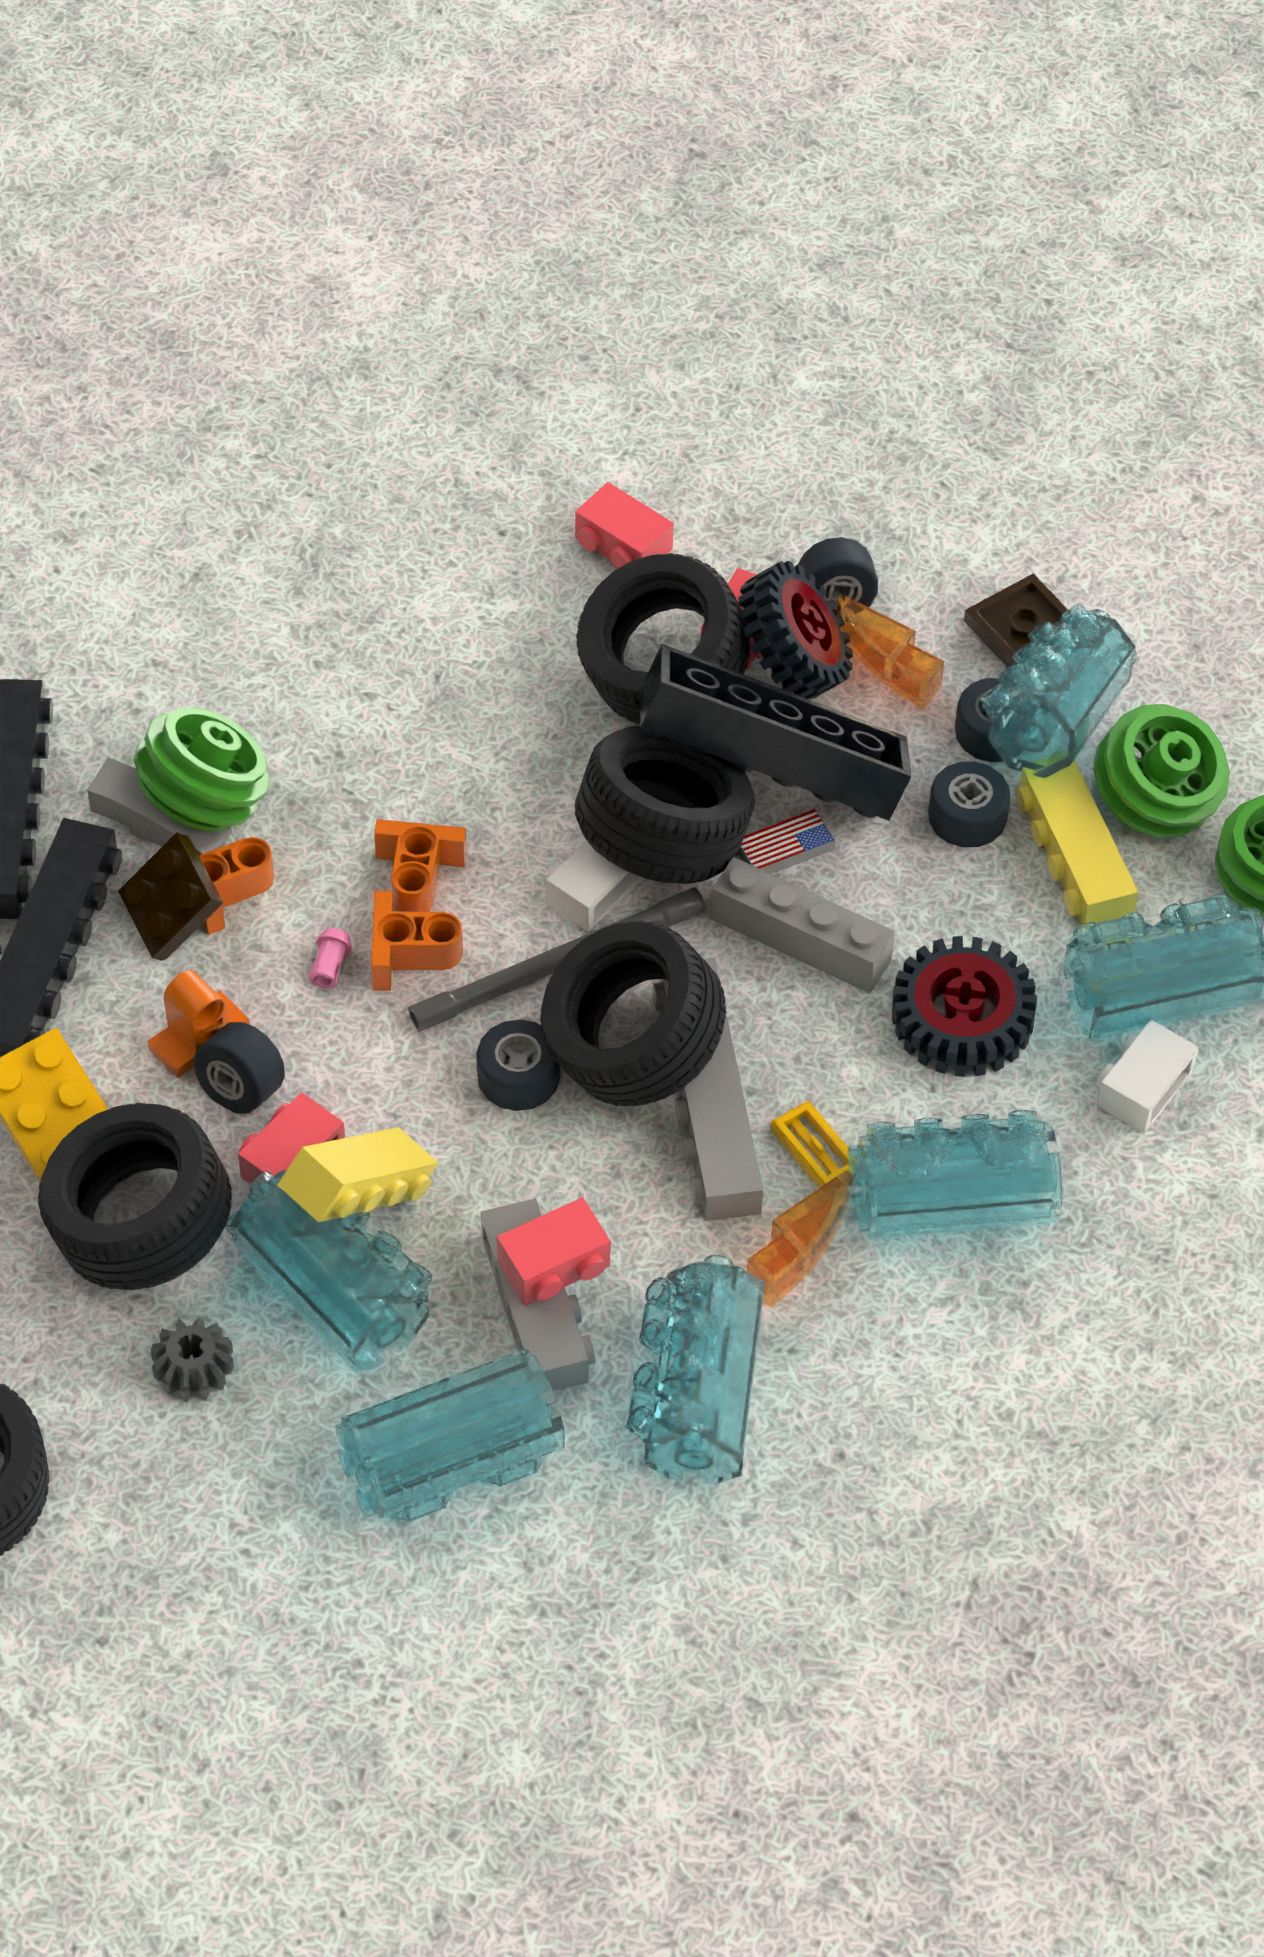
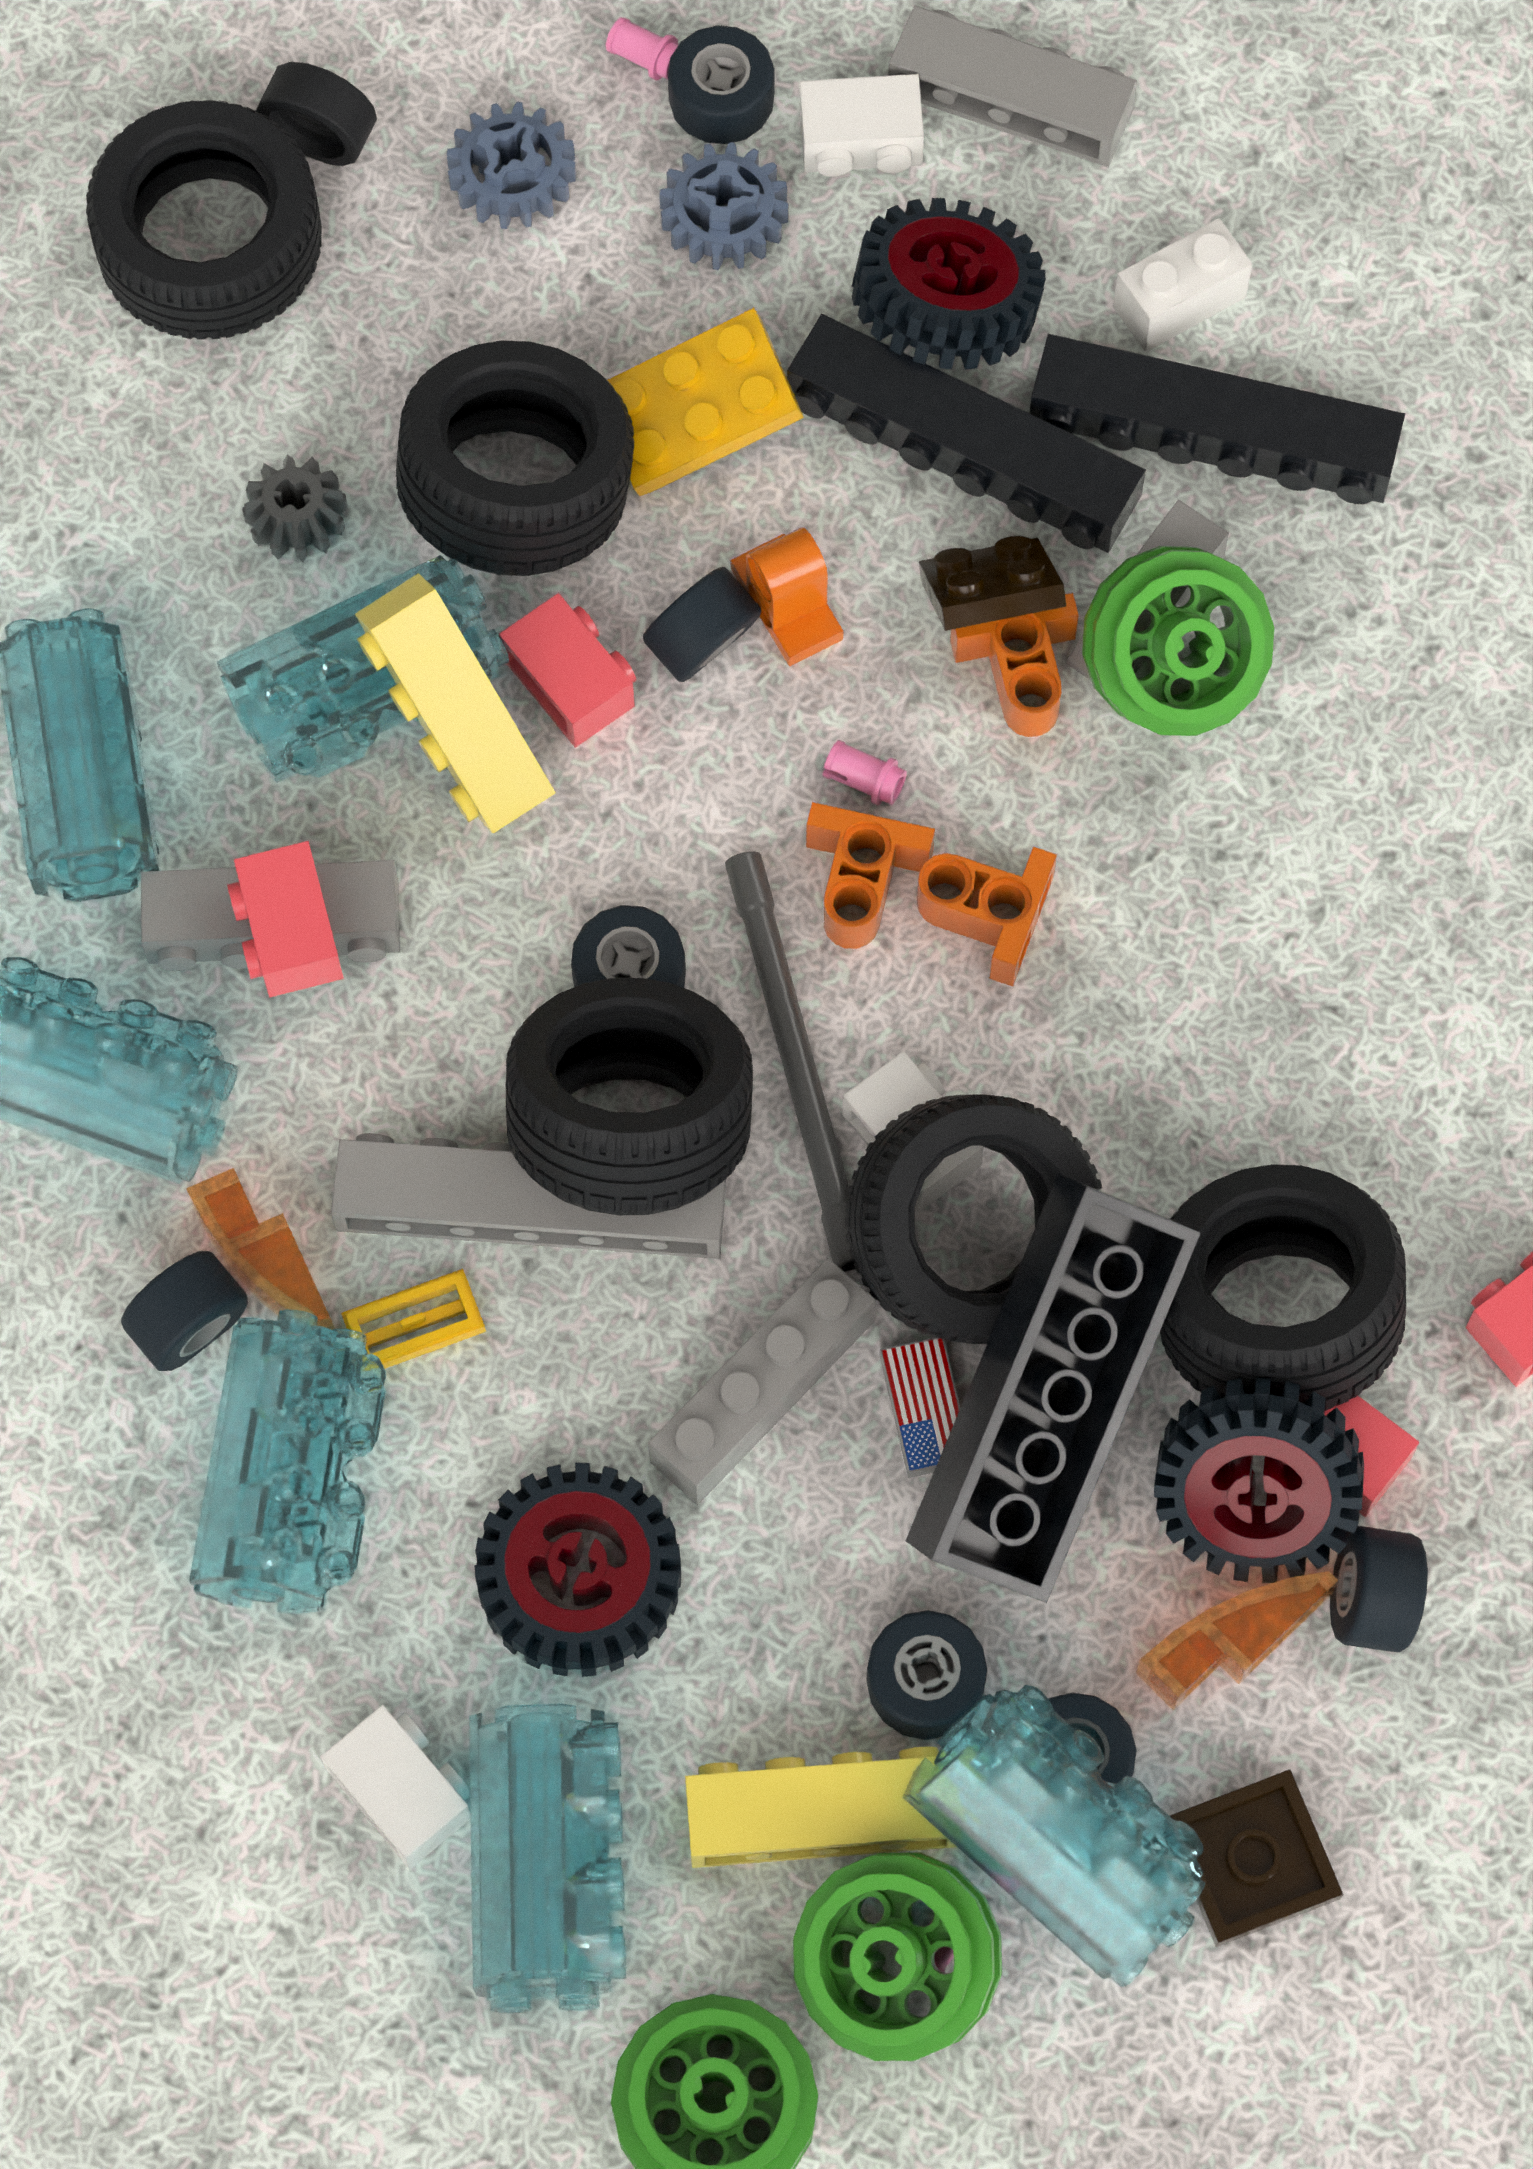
camera: 105 degrees right, 15 degrees up
none -> black wheel [121,1251,248,1371]

